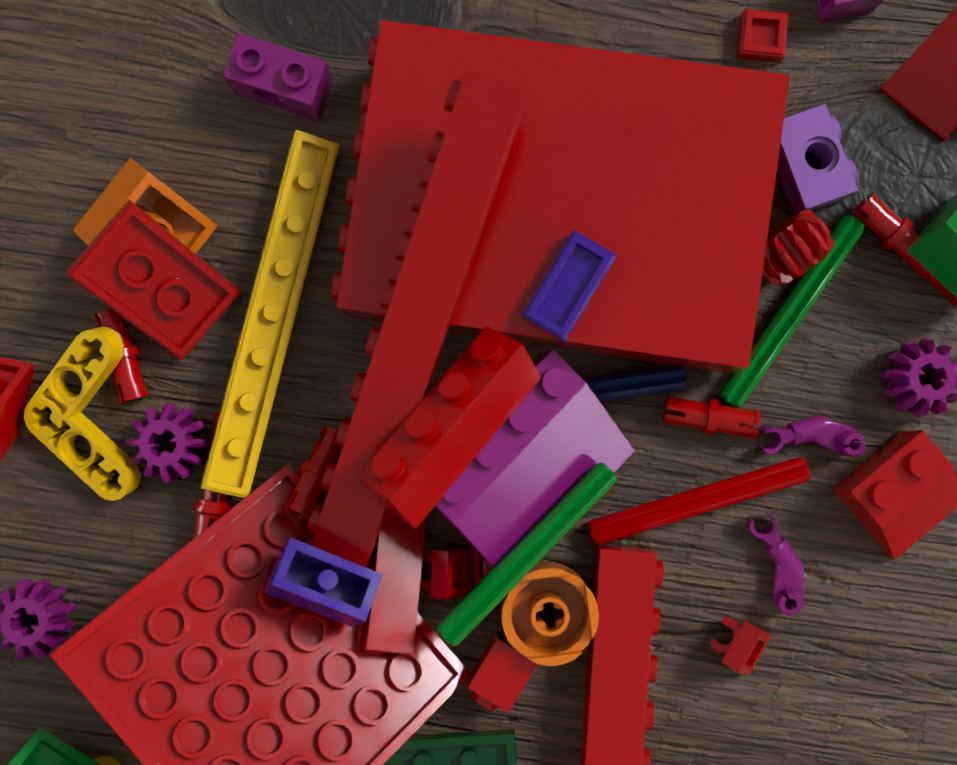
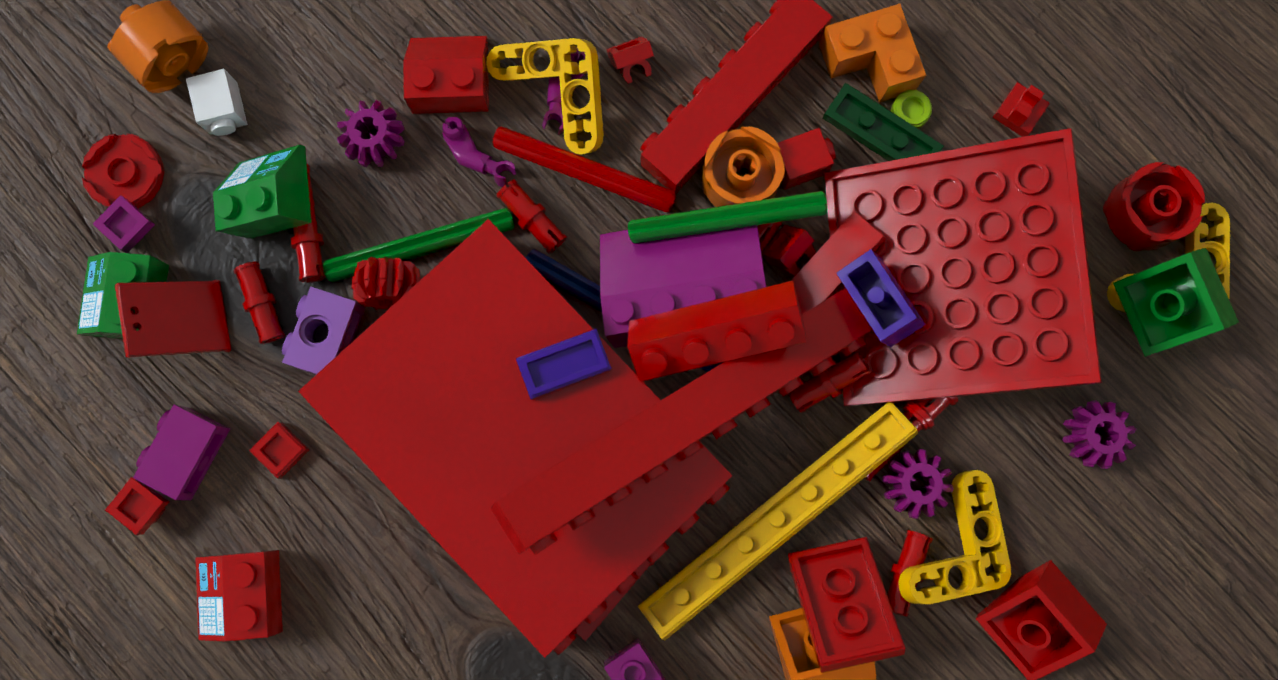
camera: 145 degrees left, 5 degrees down
none -> red pin [233,261,285,344]
none -> yellow beam [486,38,604,154]

